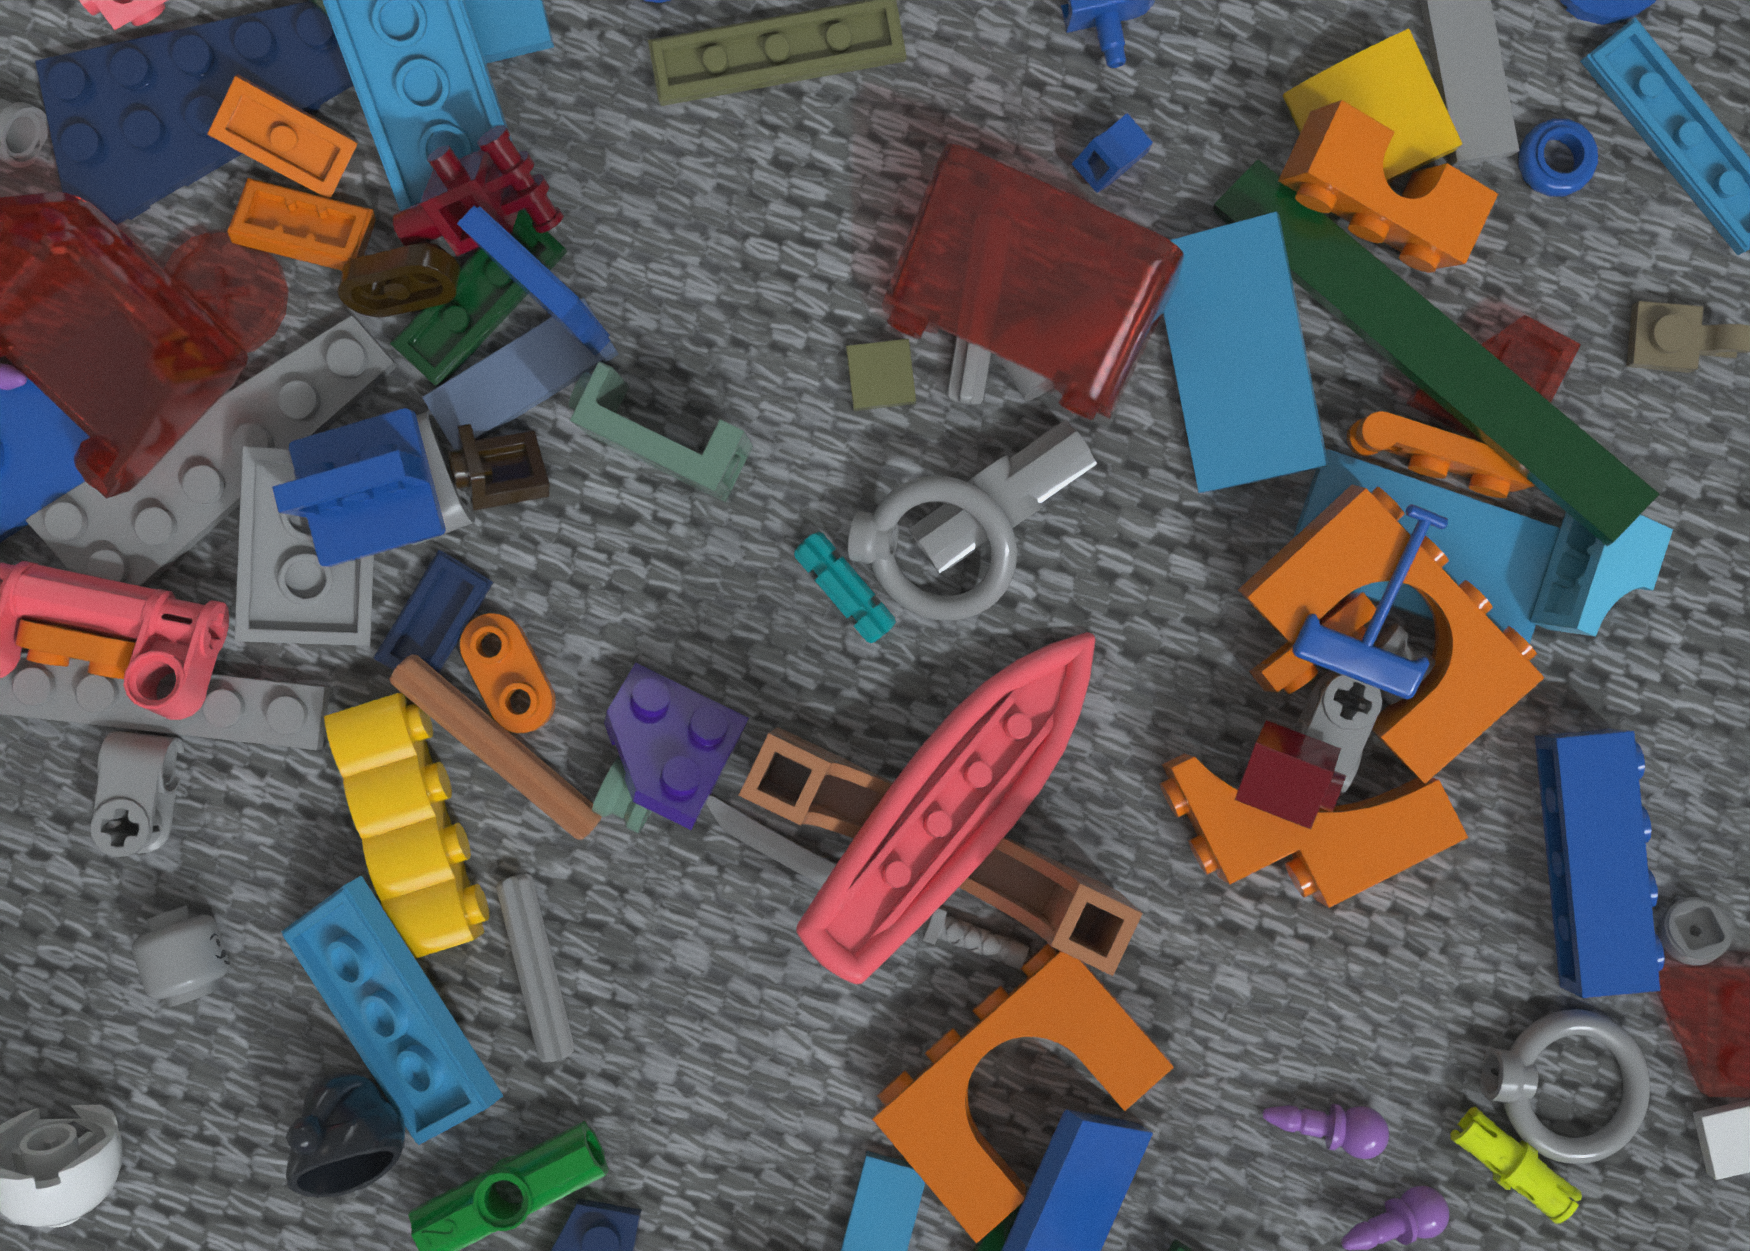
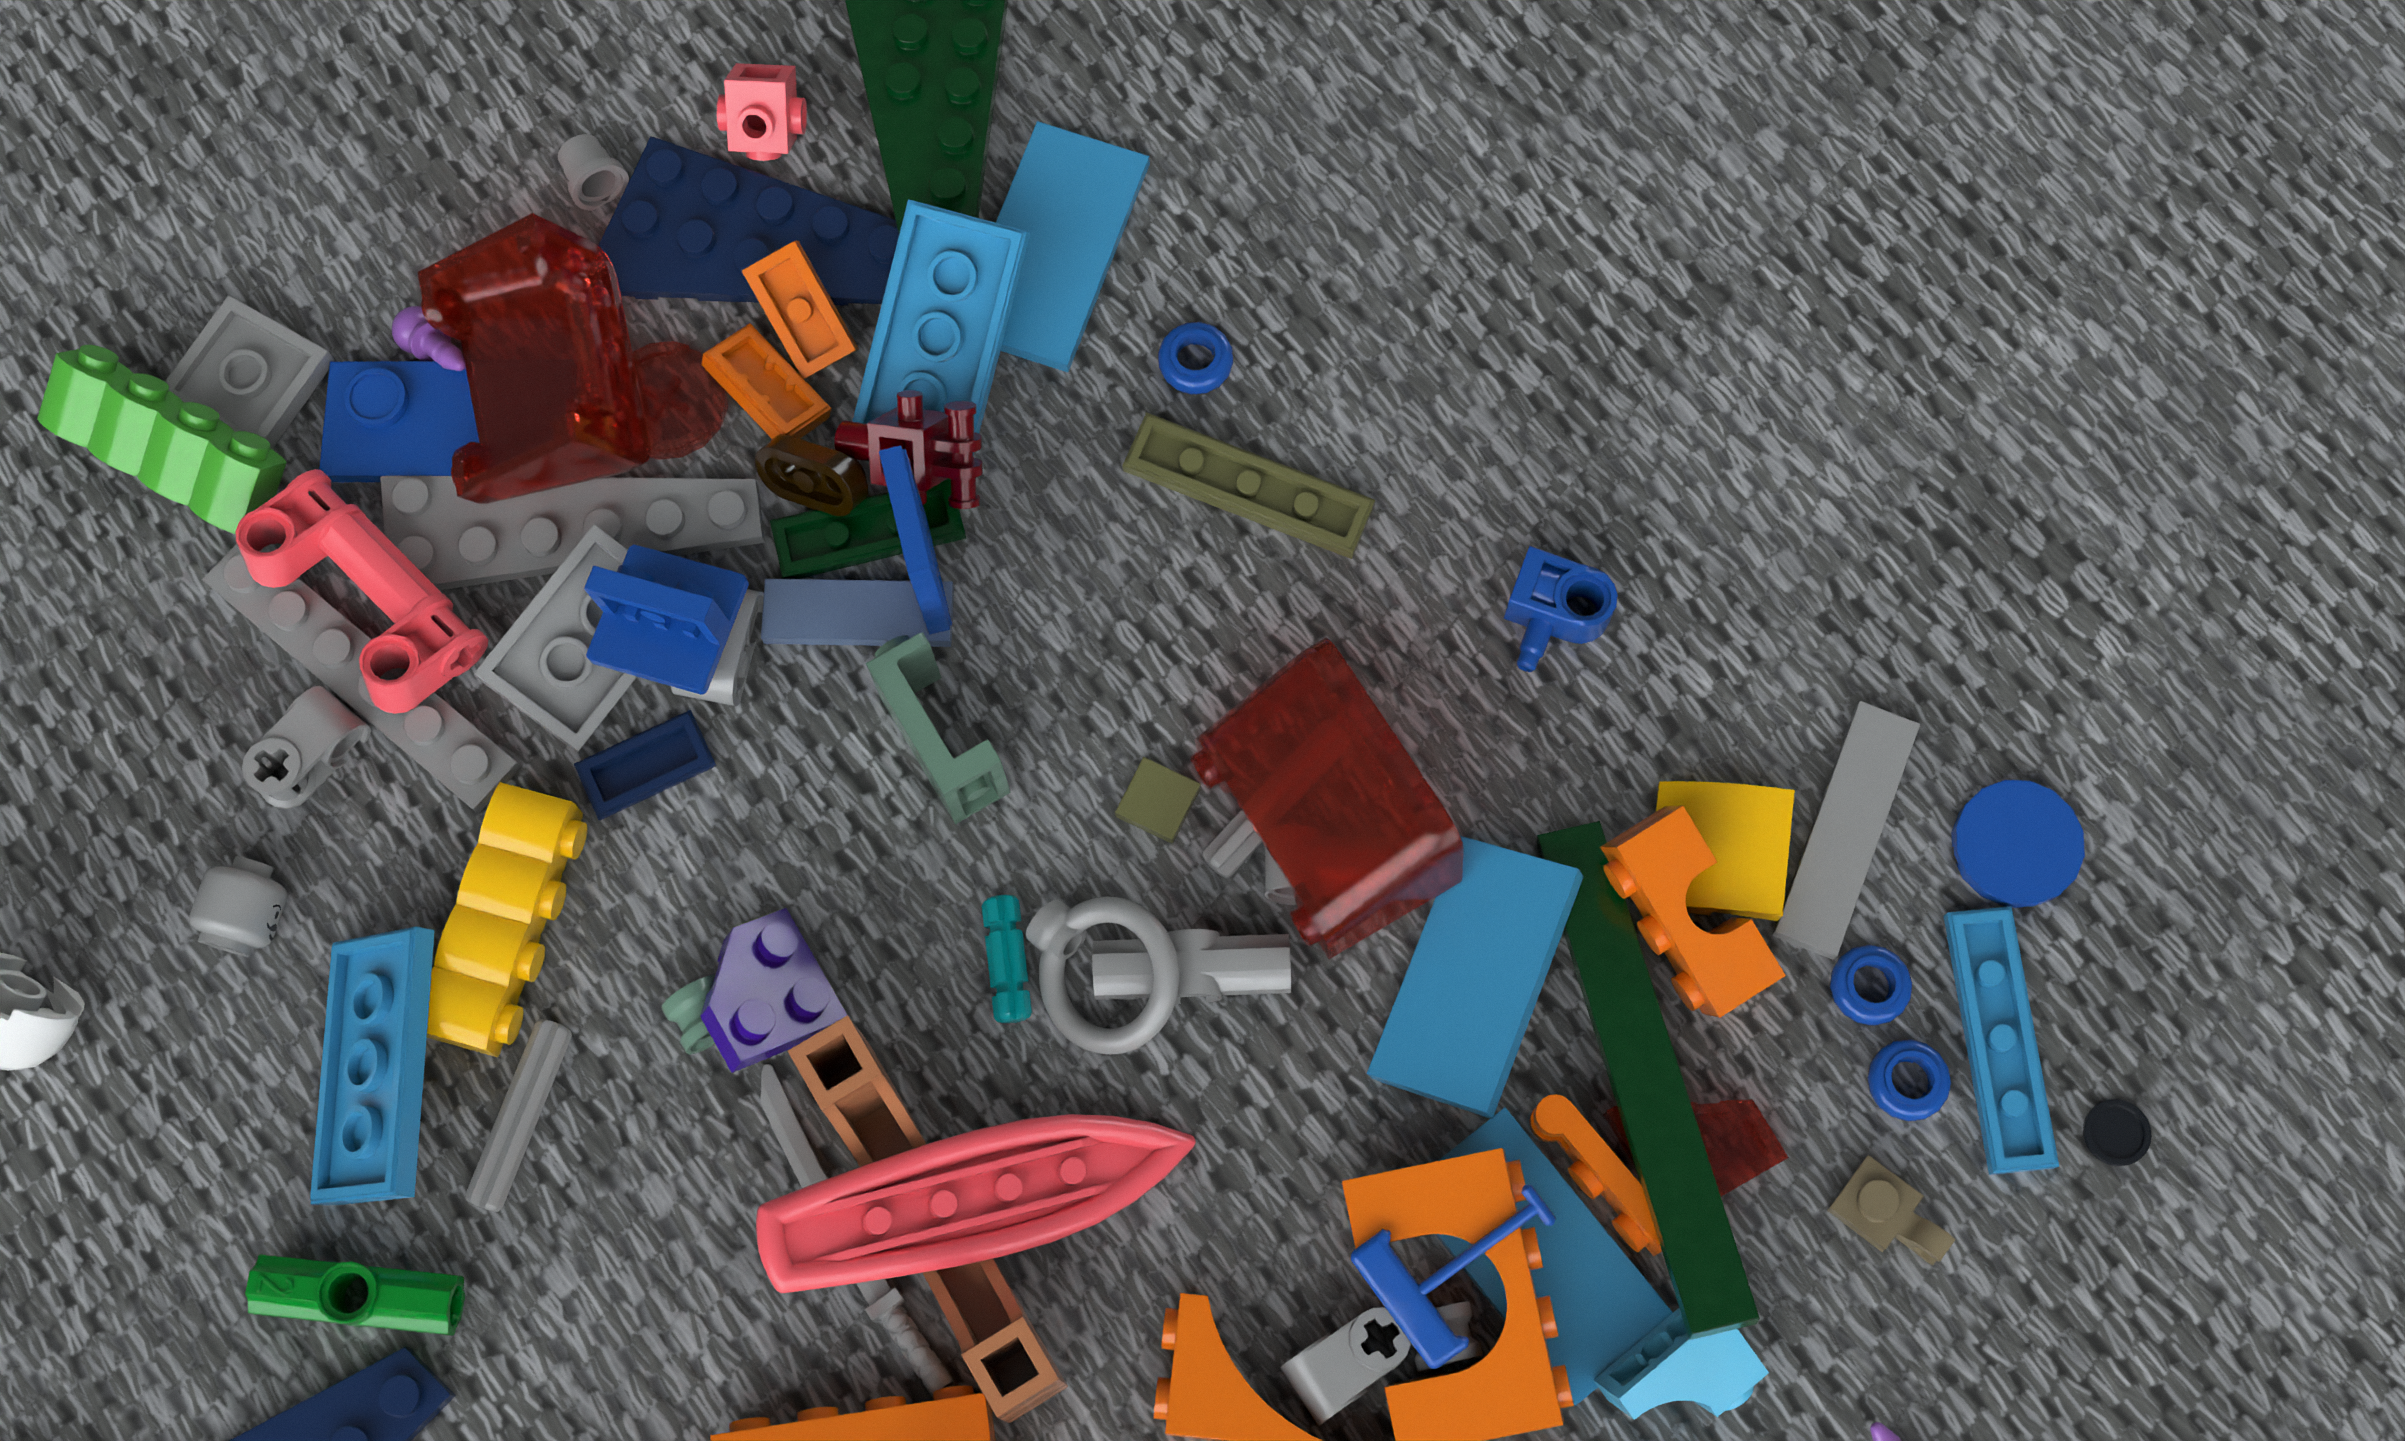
camera: 30 degrees right, 15 degrees down
orange plate [15,619,136,679] -> none
black piece [285,1073,405,1198] -> none
nougat axle [389,654,602,840] -> none
dark brown bracket [448,424,550,511] -> none
orange plate [460,613,556,733] -> none
blue piece [1072,113,1153,193] -> none
dark red brick [1235,720,1346,830] -> none
orange plate [1249,592,1376,694] -> none
none -> blue piece [1867,1039,1951,1121]

